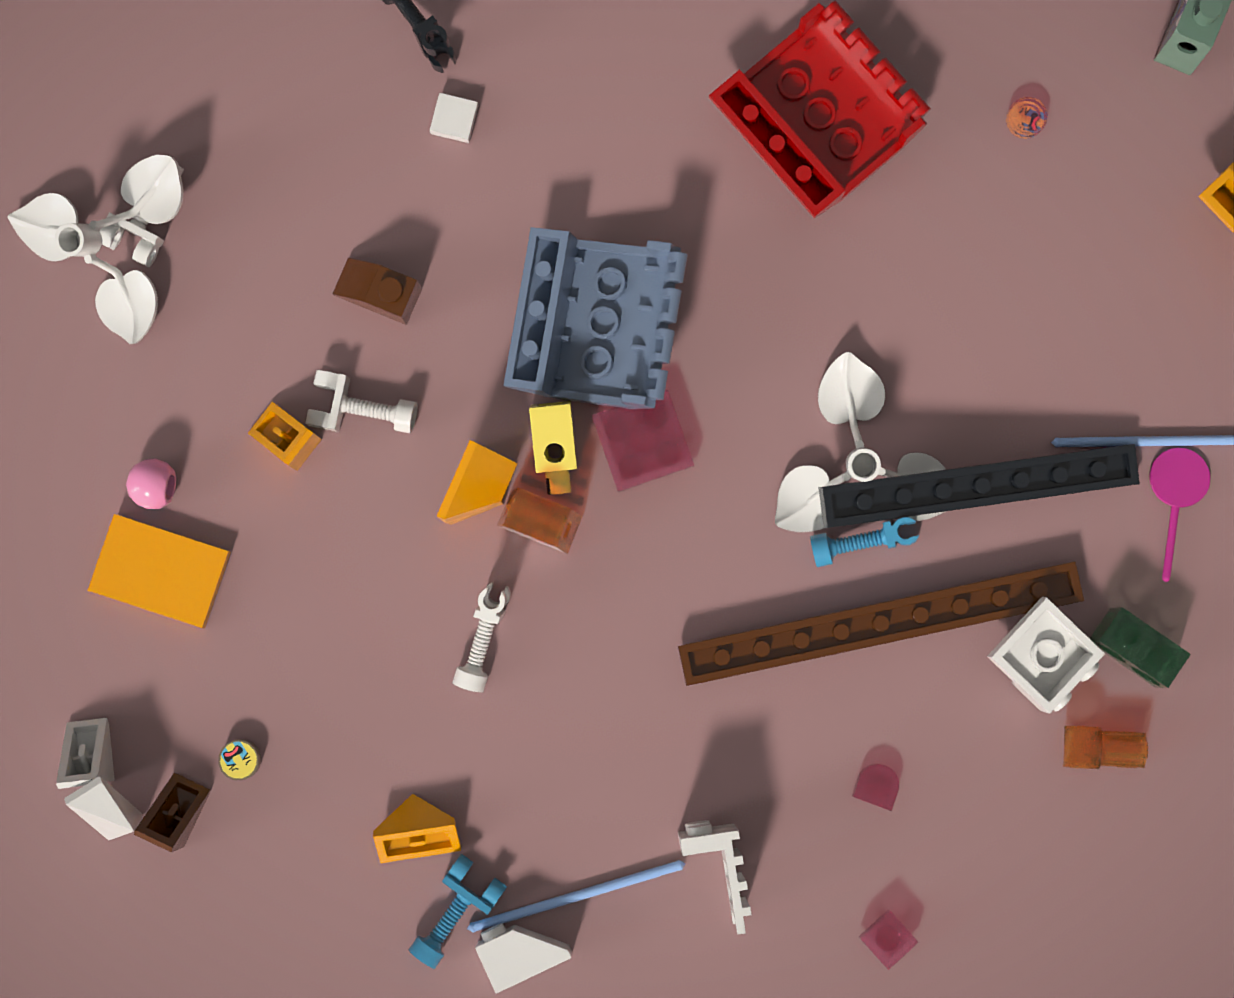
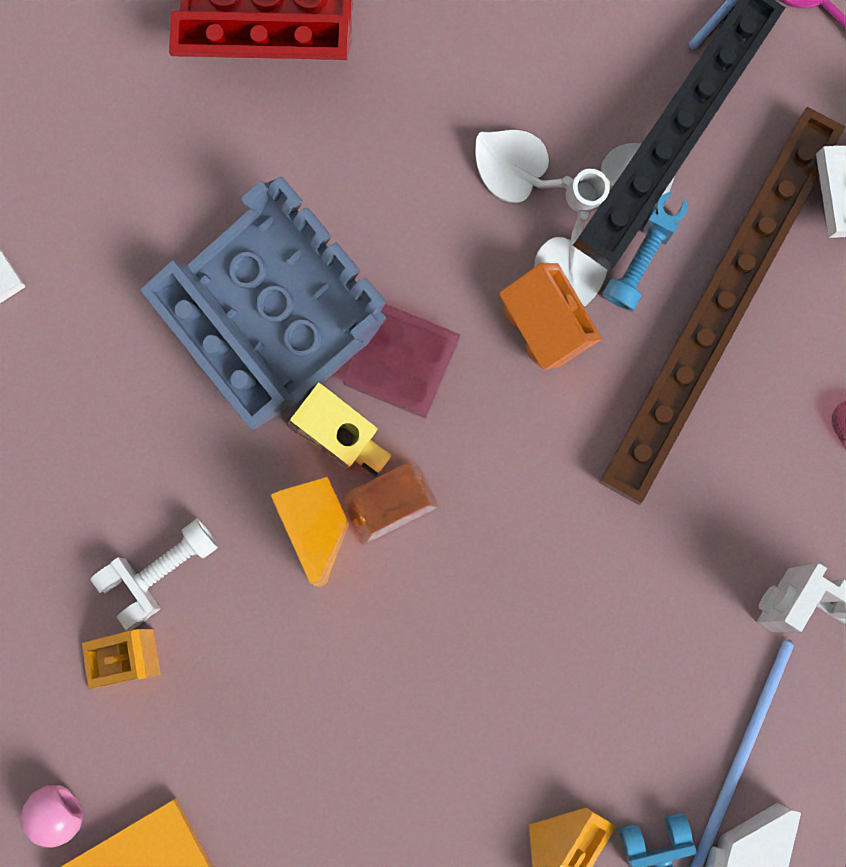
camera: 50 degrees left, 5 degrees down
reddish brown slope [333,258,422,325] -> none
white bar [452,582,511,692] -> none
none -> orange brick [499,263,603,370]

